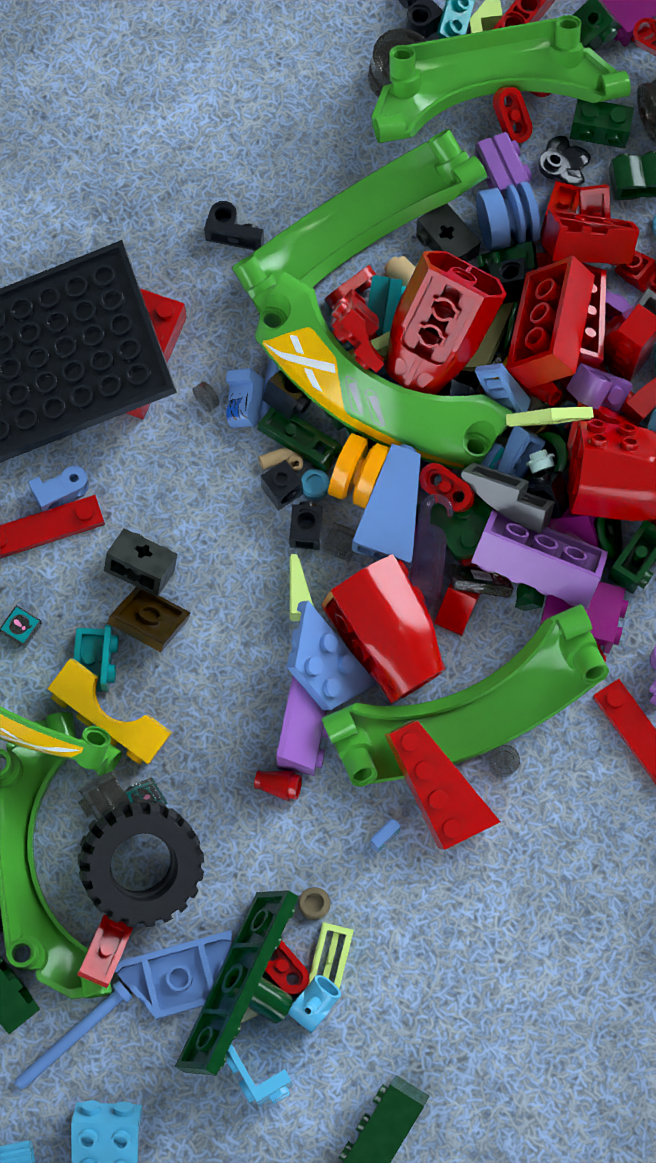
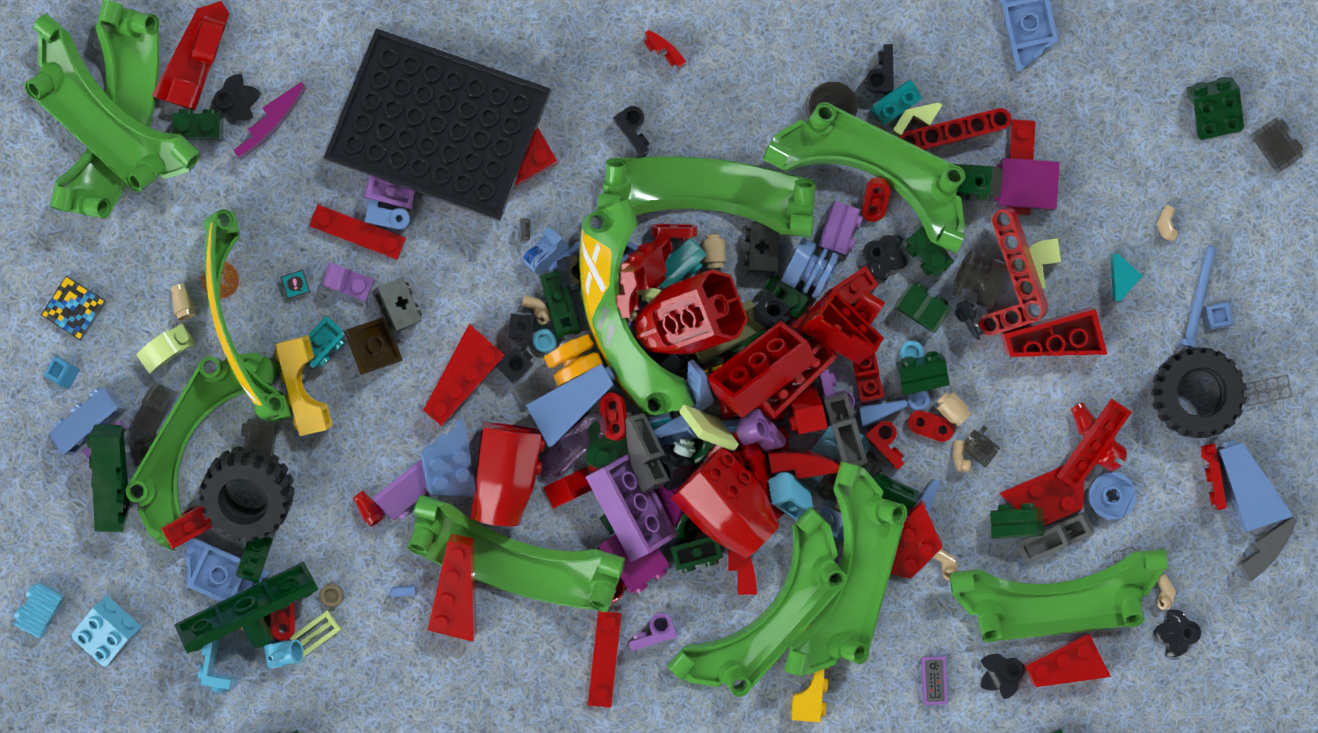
camera: 40 degrees right, 15 degrees up
medium blue bar [15,980,133,1089] -> none
clear smoke tile [124,777,168,806] -> none
yellowish green slope [290,554,314,621] -> none
clear smoke tile [447,563,514,598] -> none
clear smoke tile [488,745,520,777] -> none
none -> dark green plate [236,536,273,583]
none -> medium lavender plate [321,262,375,302]
none -> medium lavender plate [363,175,415,209]
none -> red wedge [423,323,506,427]
none -> red slope [643,30,686,70]

